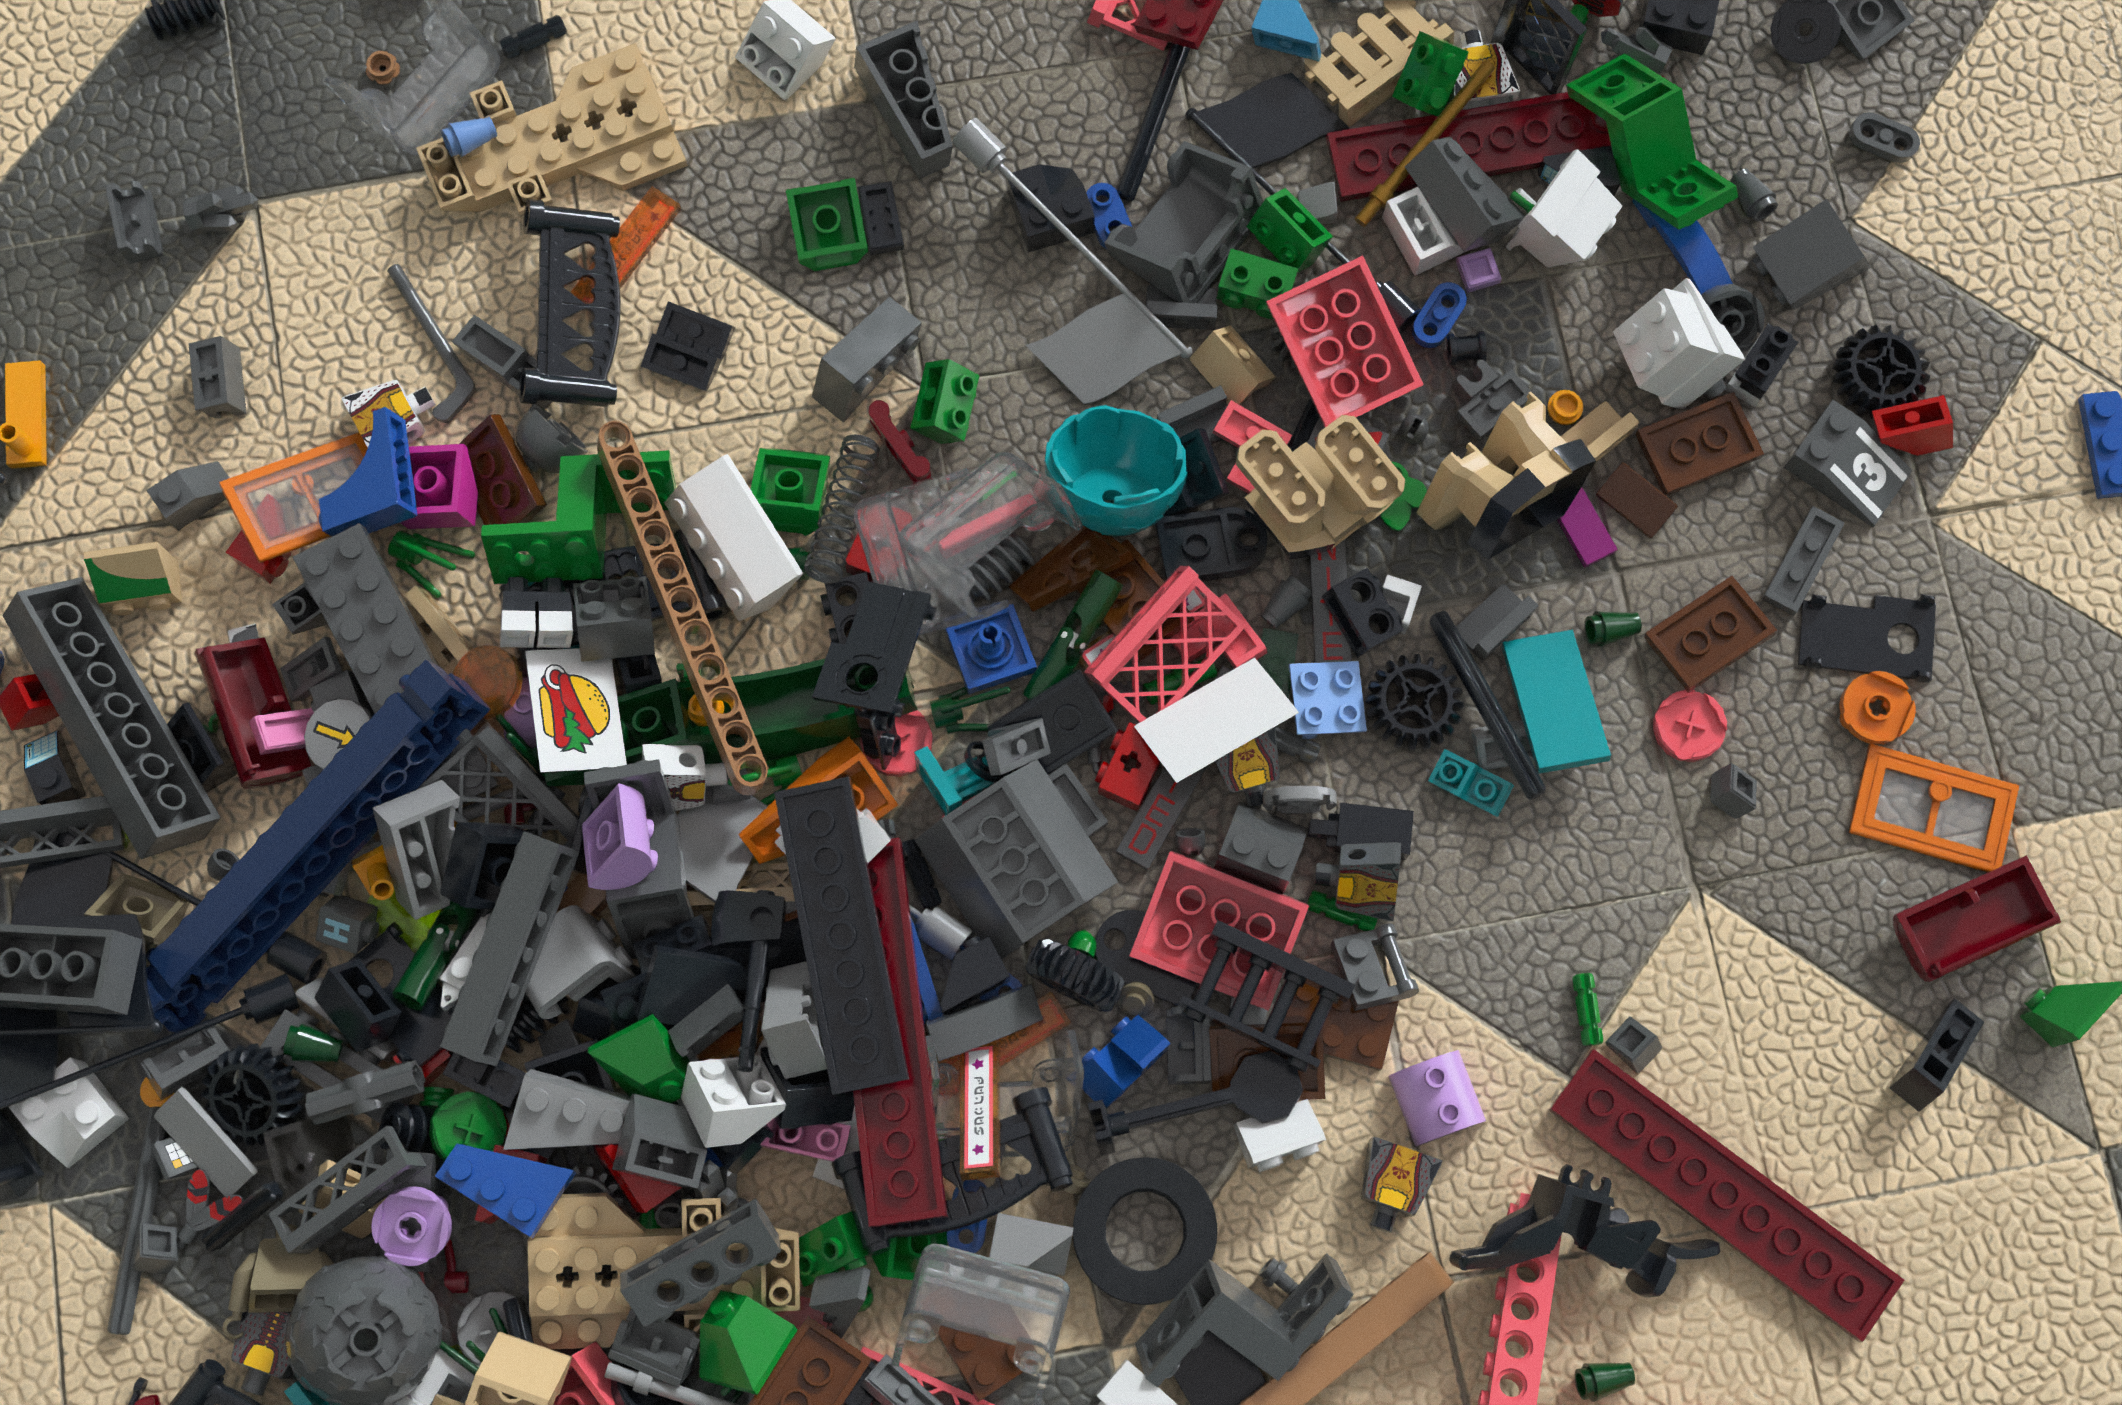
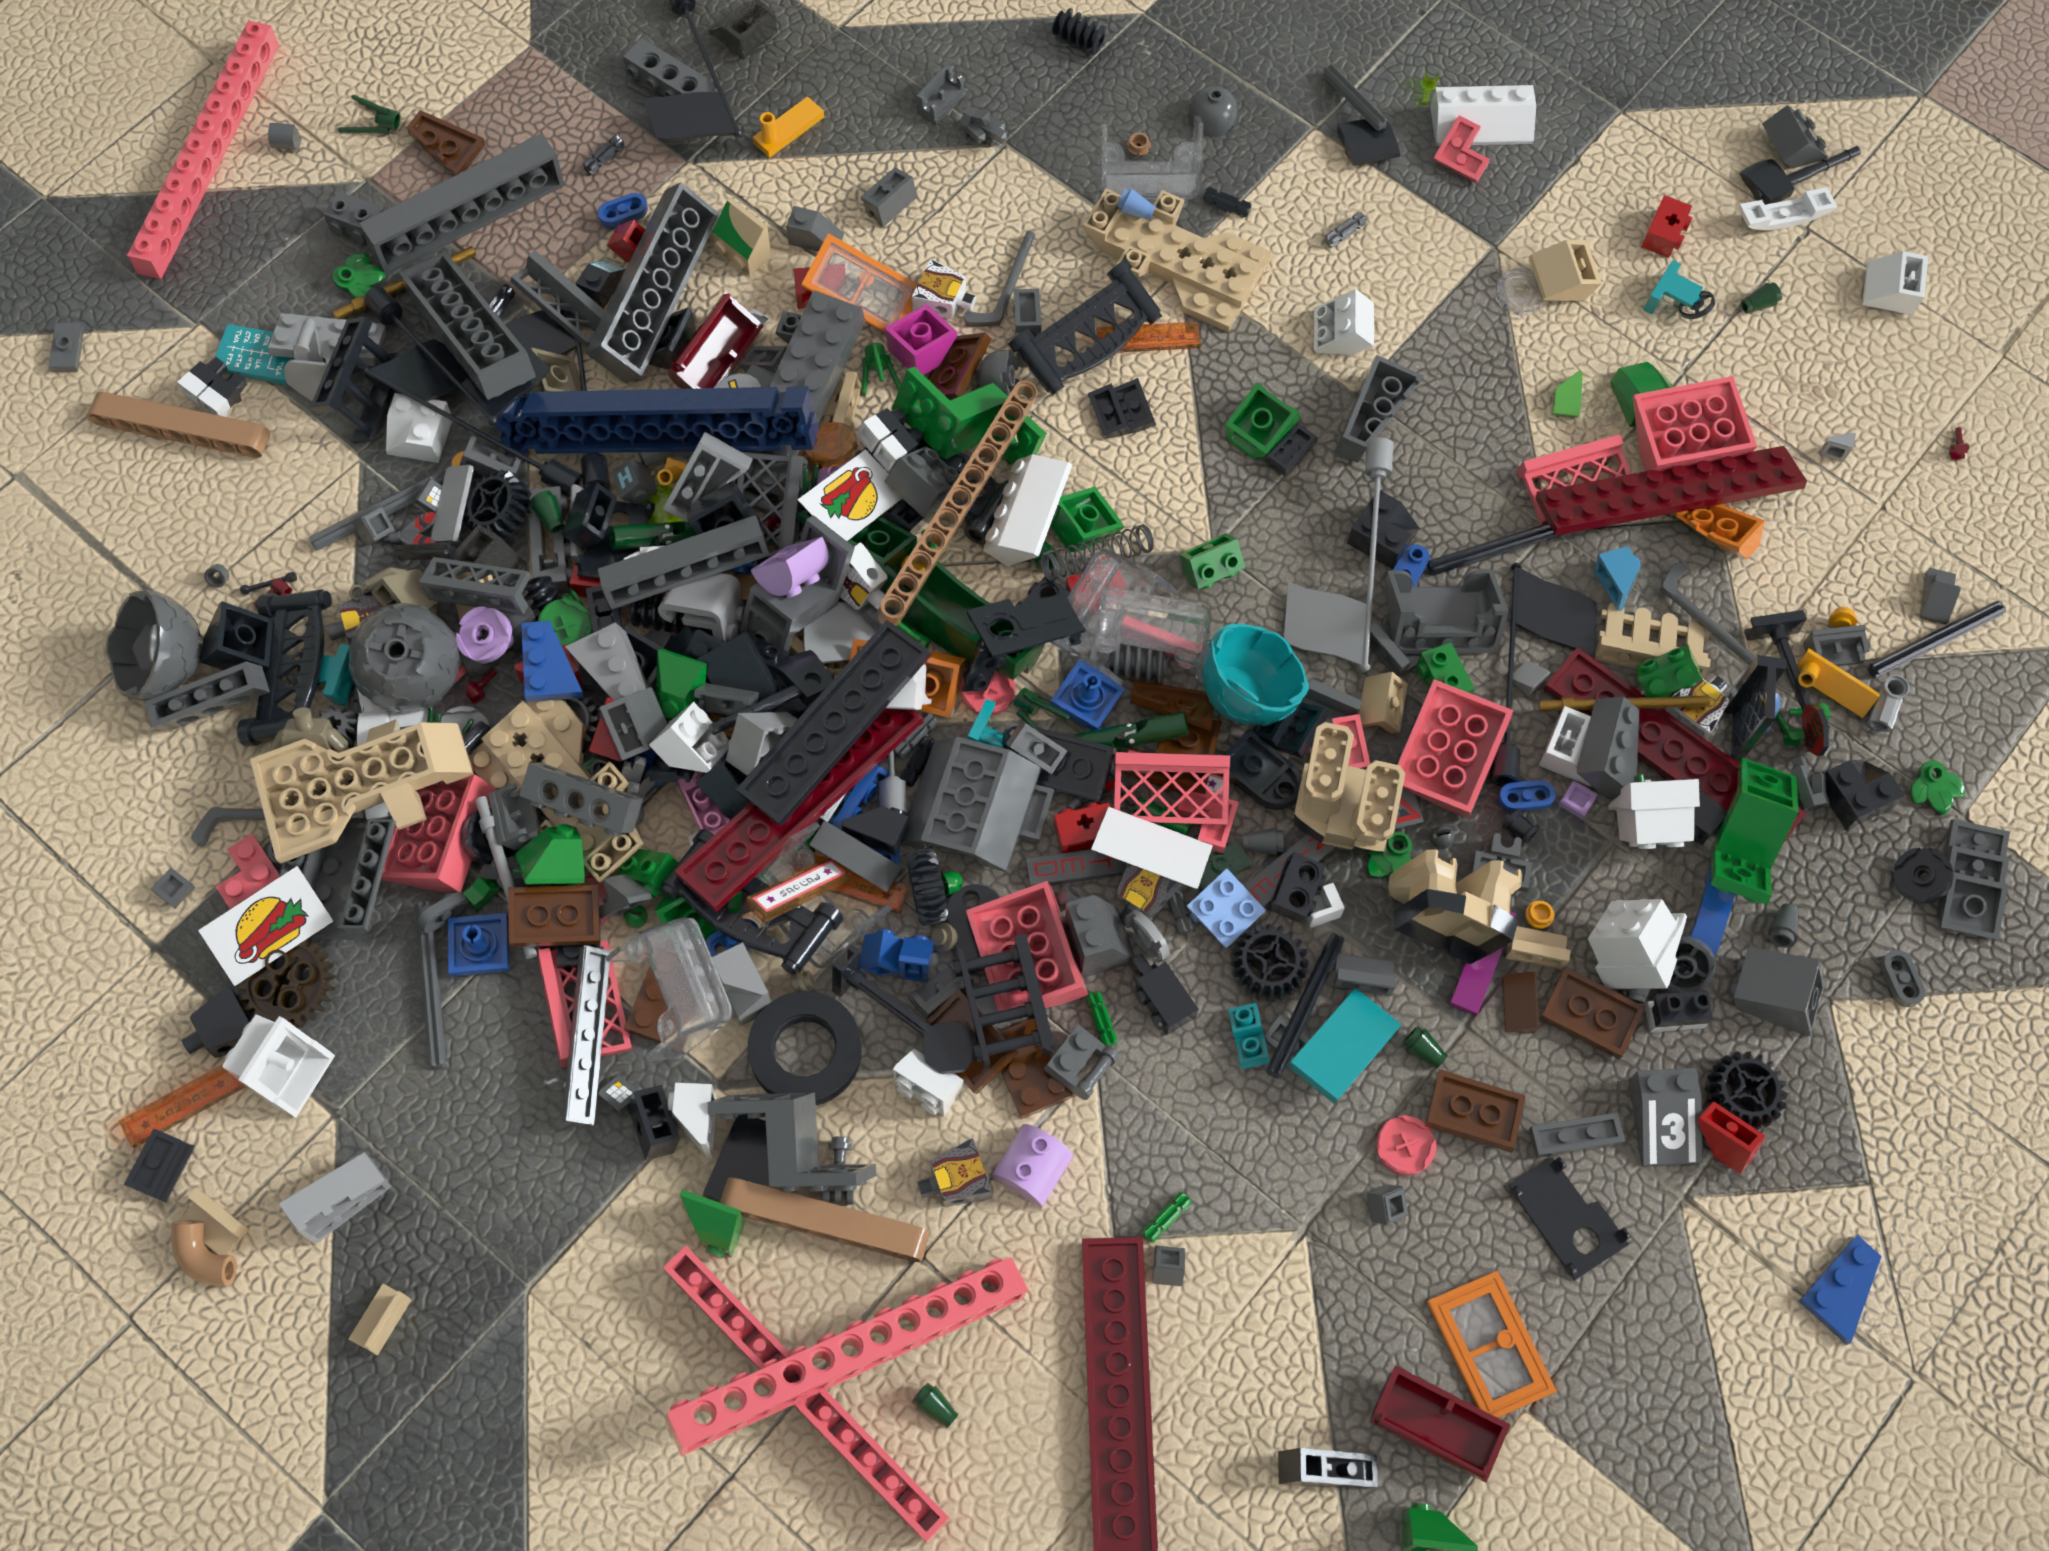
camera: 50 degrees right, 10 degrees down
bright pink tile [249,708,314,755] -> none
dark grey piece [305,1060,425,1125] -> none
blue arch [319,407,418,537] -> none
dark grey wedge [812,297,922,423] -> none
dark red plate [868,400,931,487] -> none
green brick [1246,188,1333,273] -> none
torso [1315,842,1401,921] -> none
black piece [1449,1164,1720,1297] -> none
orange plate [1839,671,1916,745] -> none

